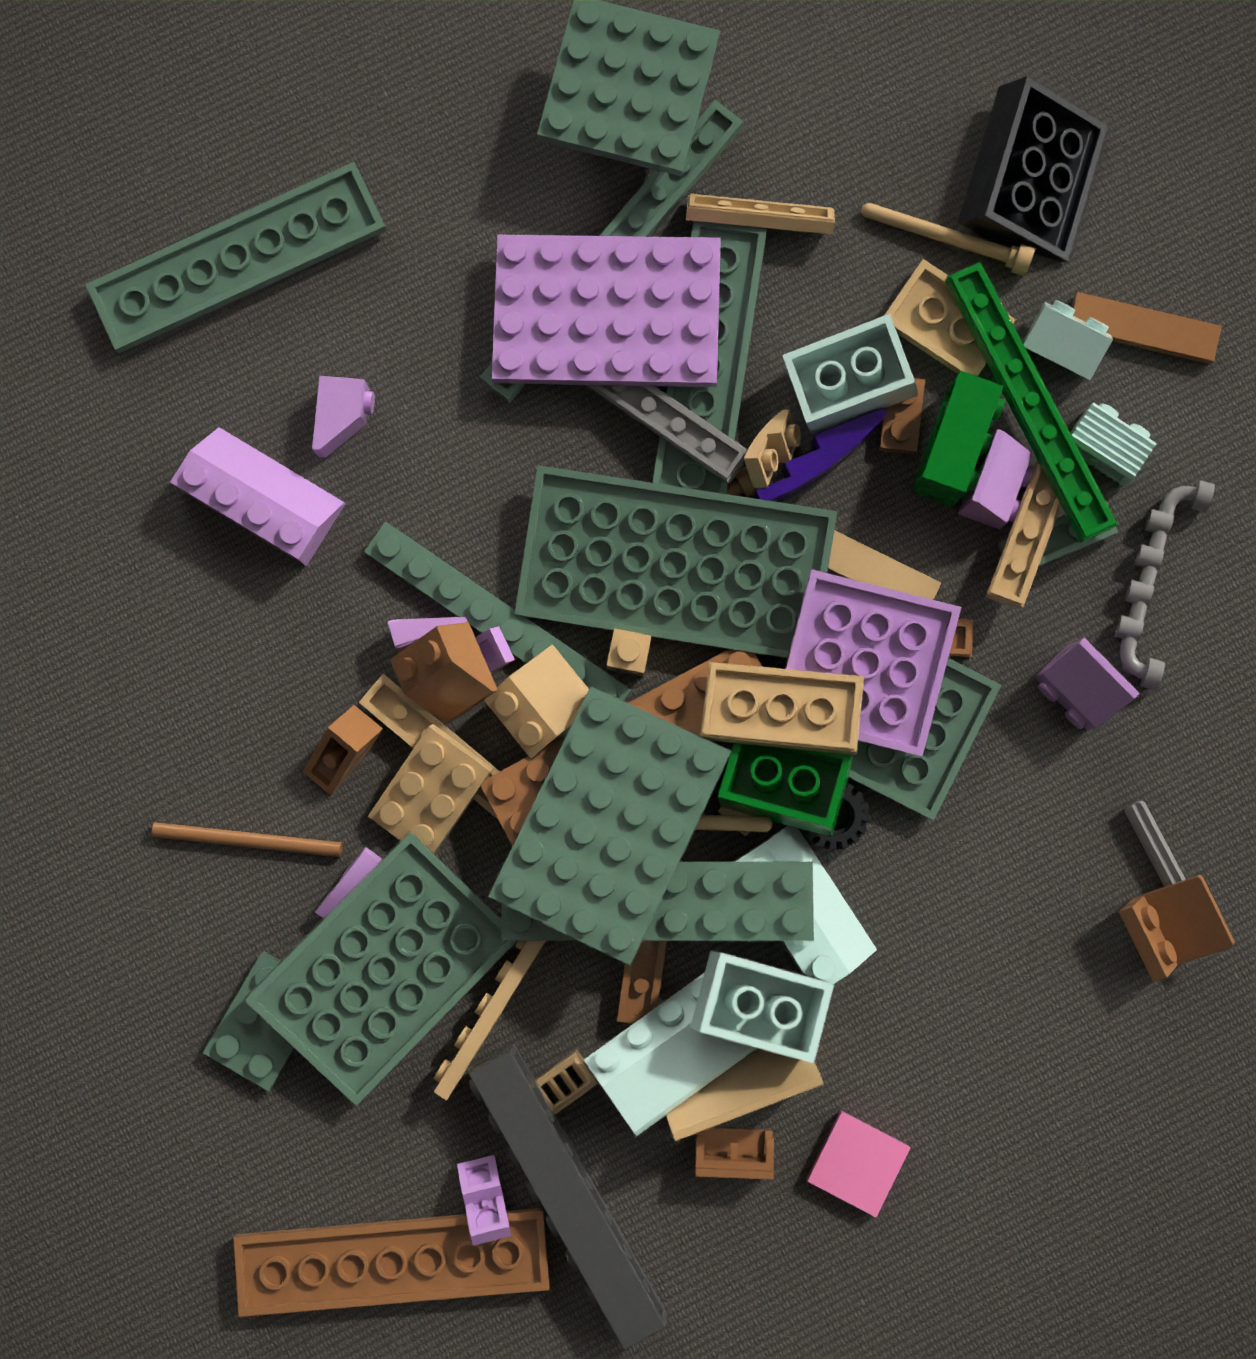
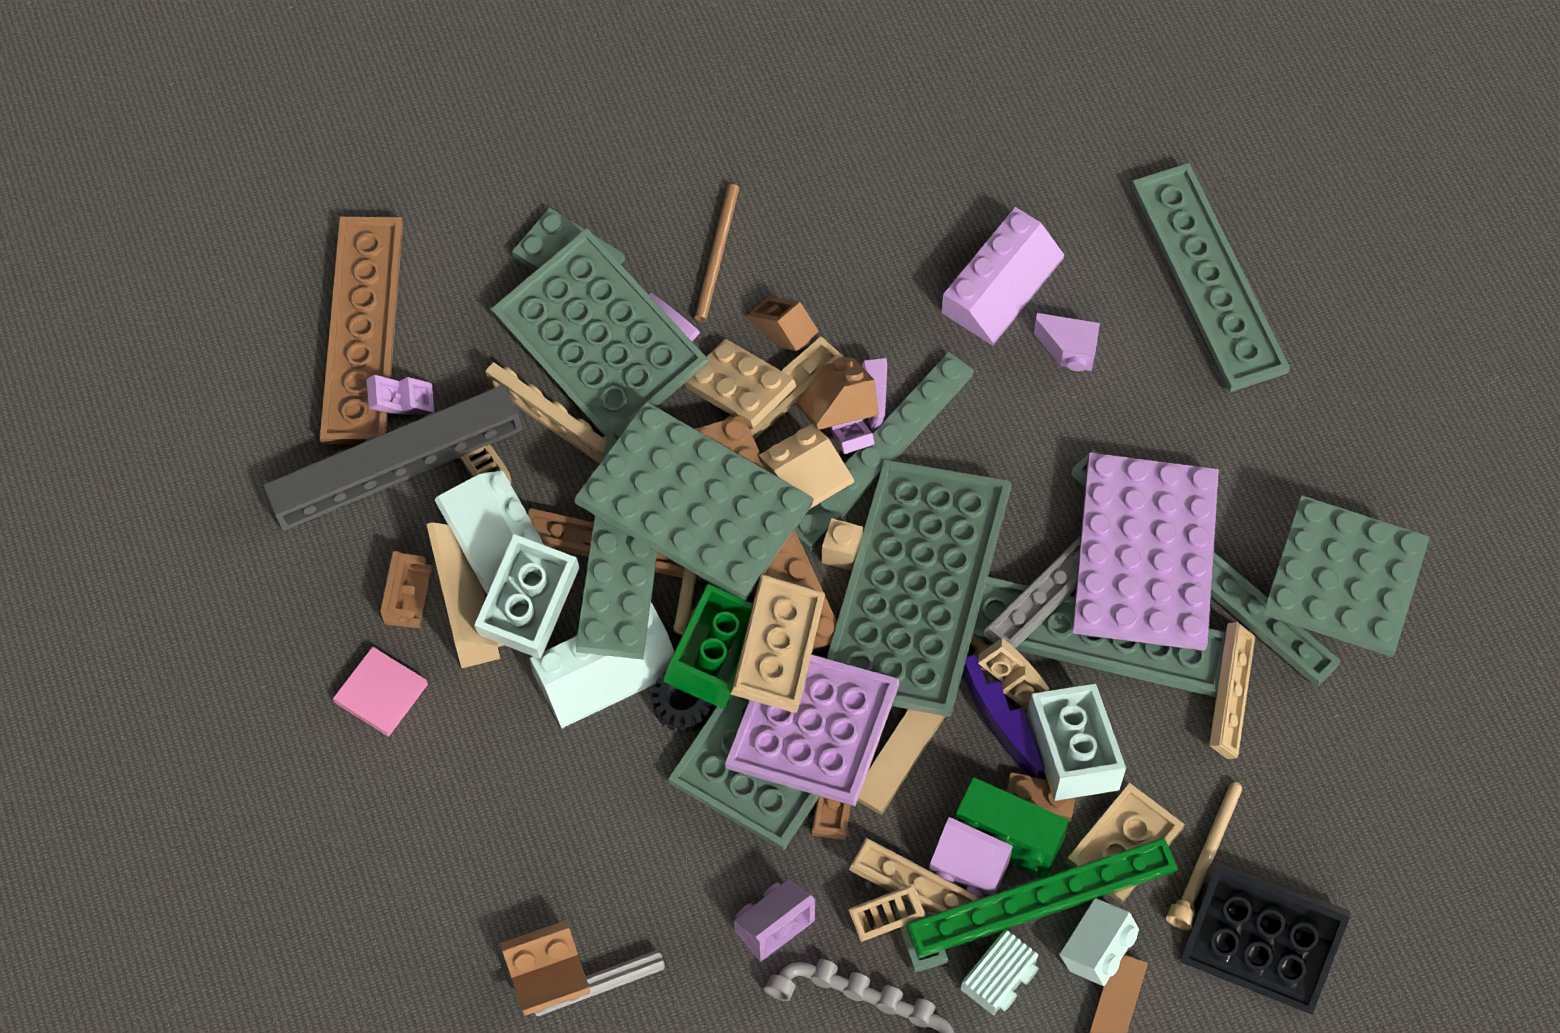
camera: 95 degrees right, 20 degrees down
none -> tan slope [849,884,926,942]

